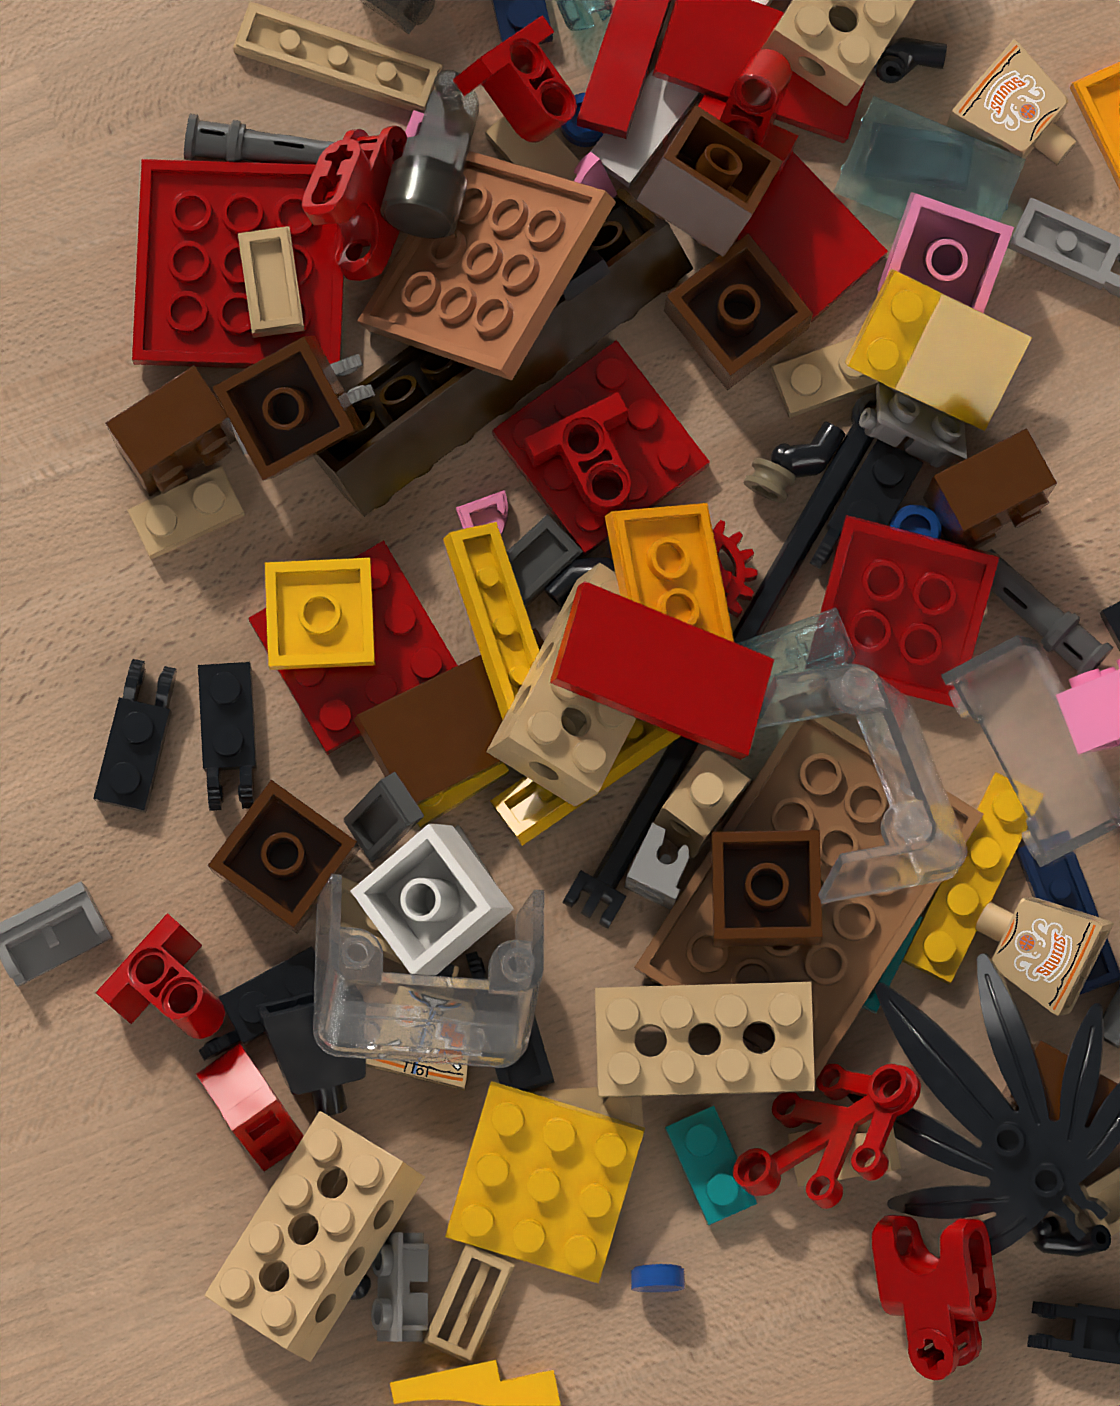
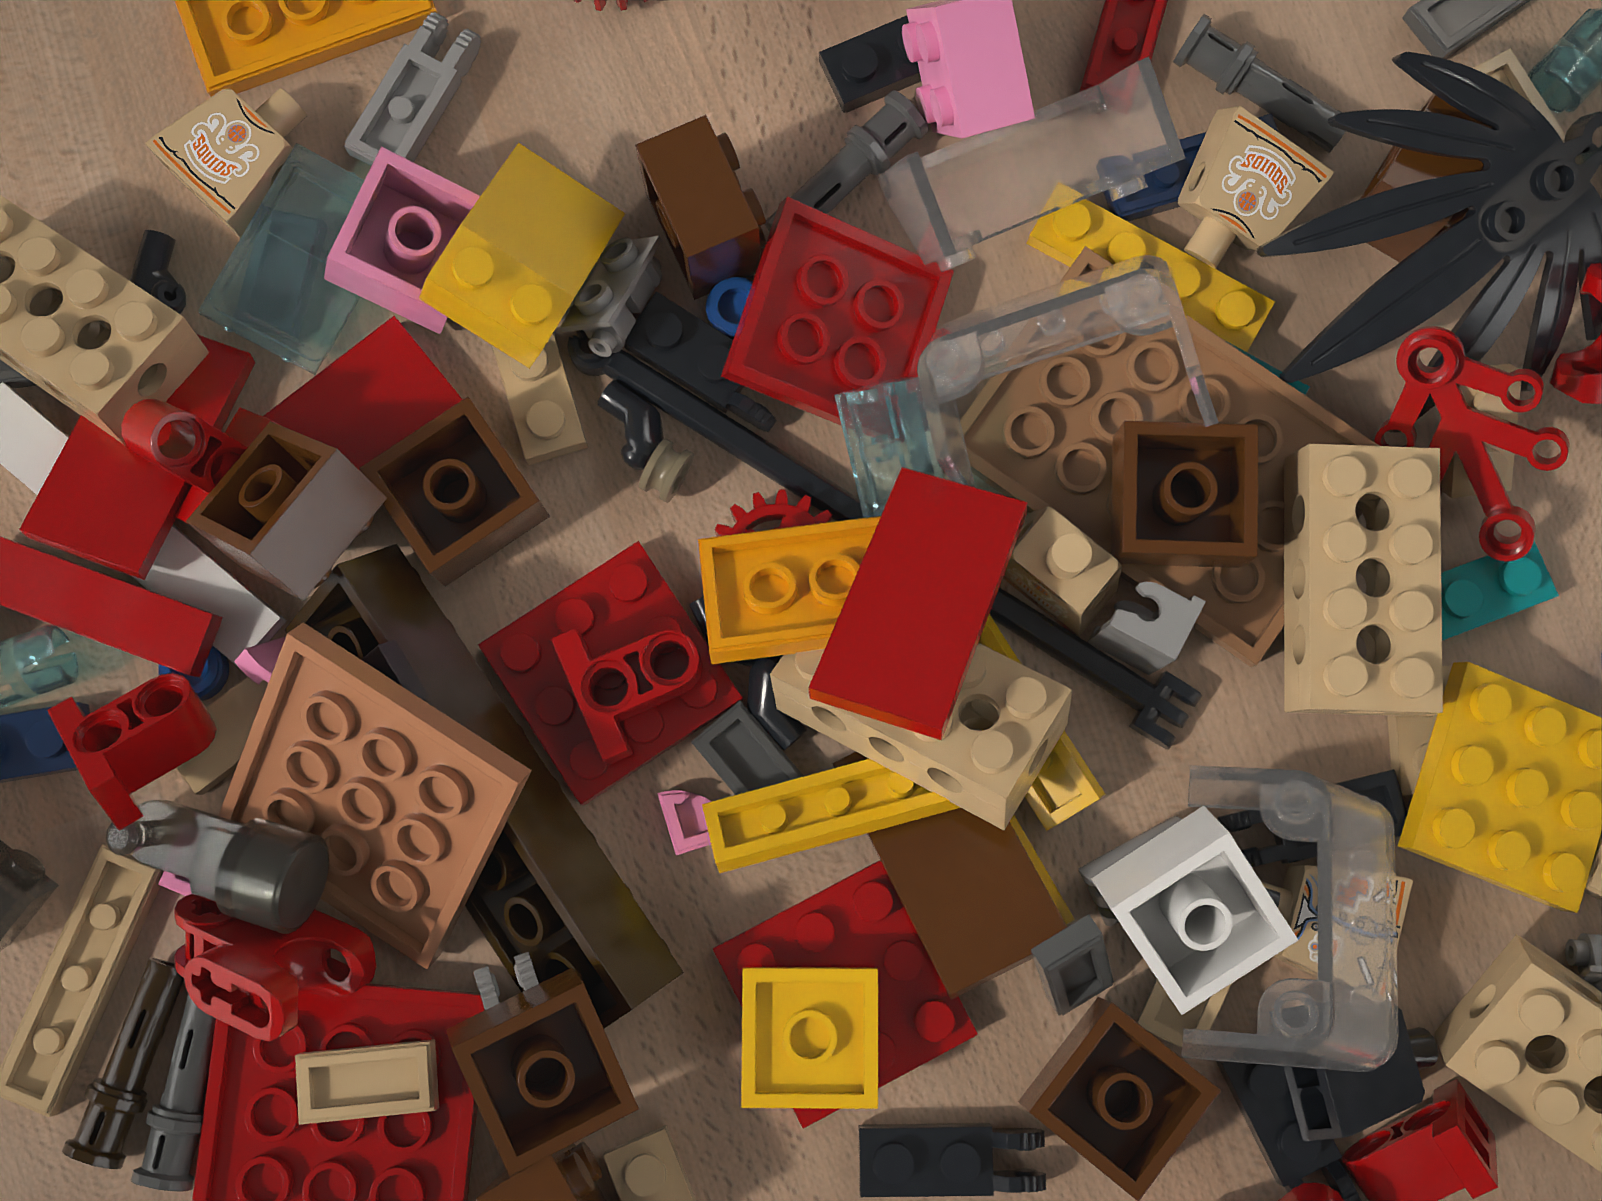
camera: 85 degrees left, 0 degrees up
none -> dark brown pin [62,958,184,1169]

